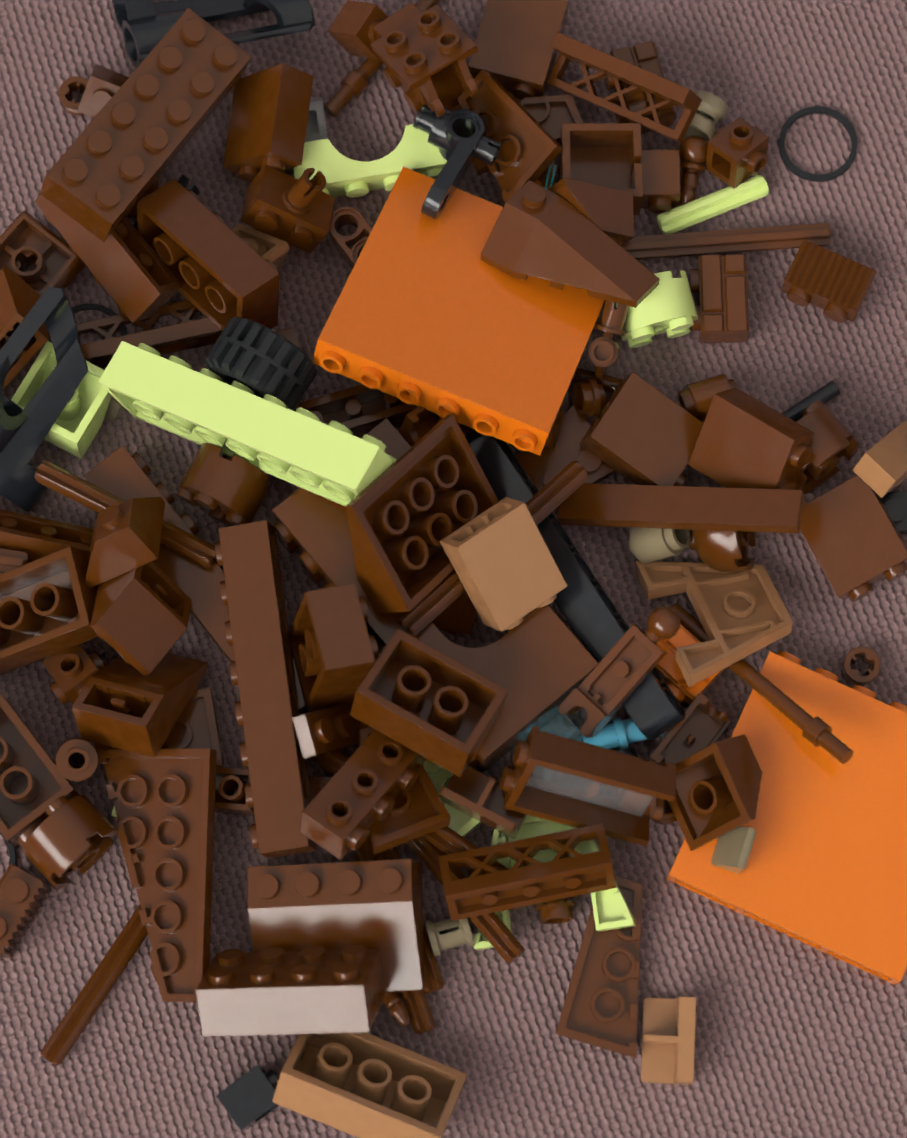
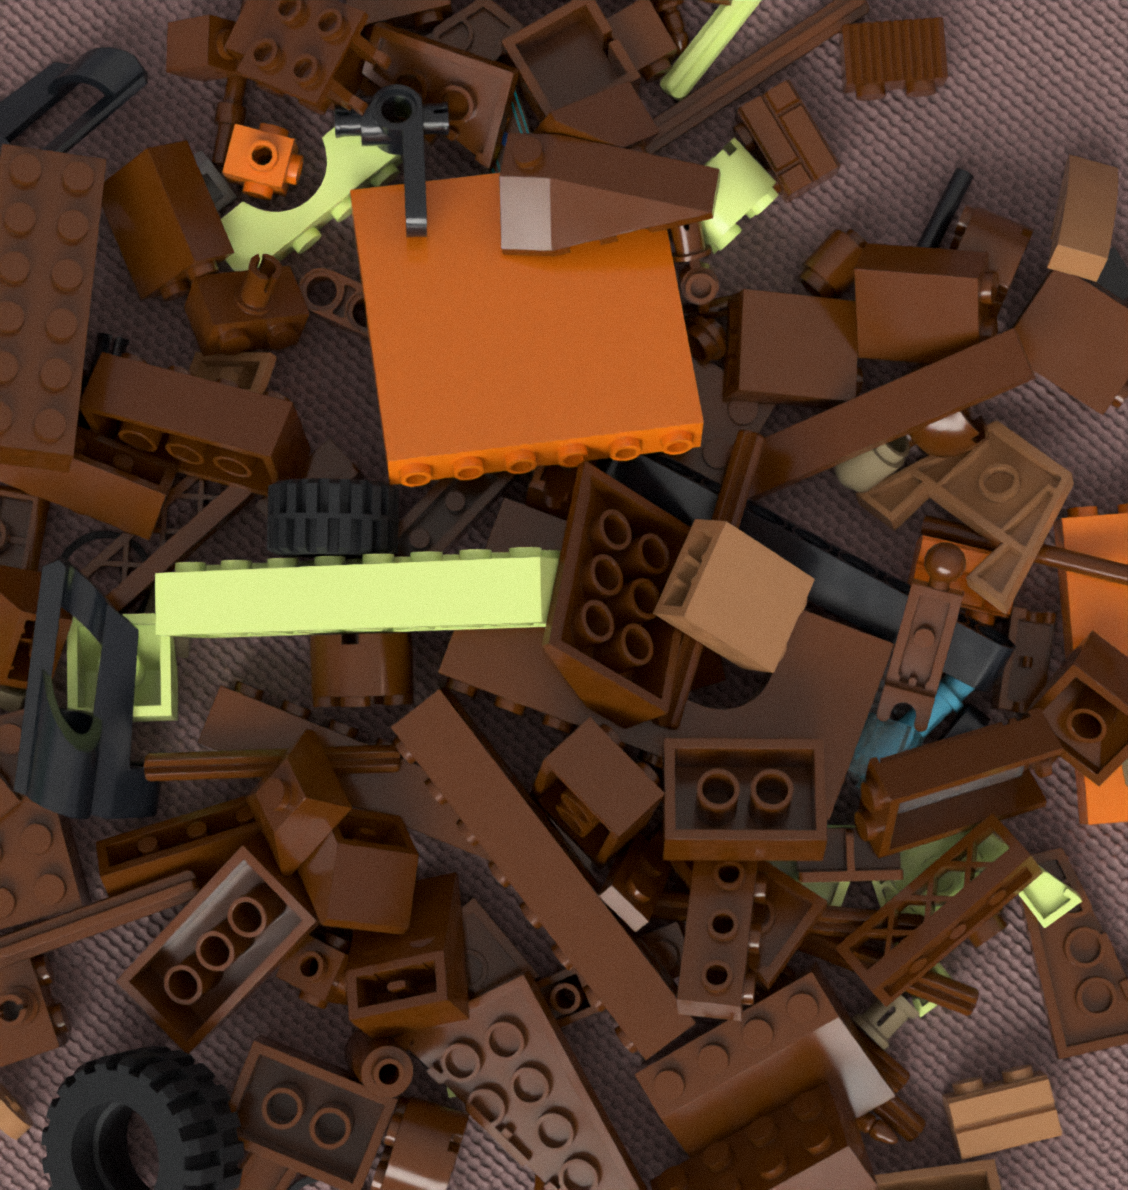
camera: 35 degrees left, 10 degrees up
none -> orange brick [222,123,304,201]
none -> medium nougat brick [942,1065,1062,1160]

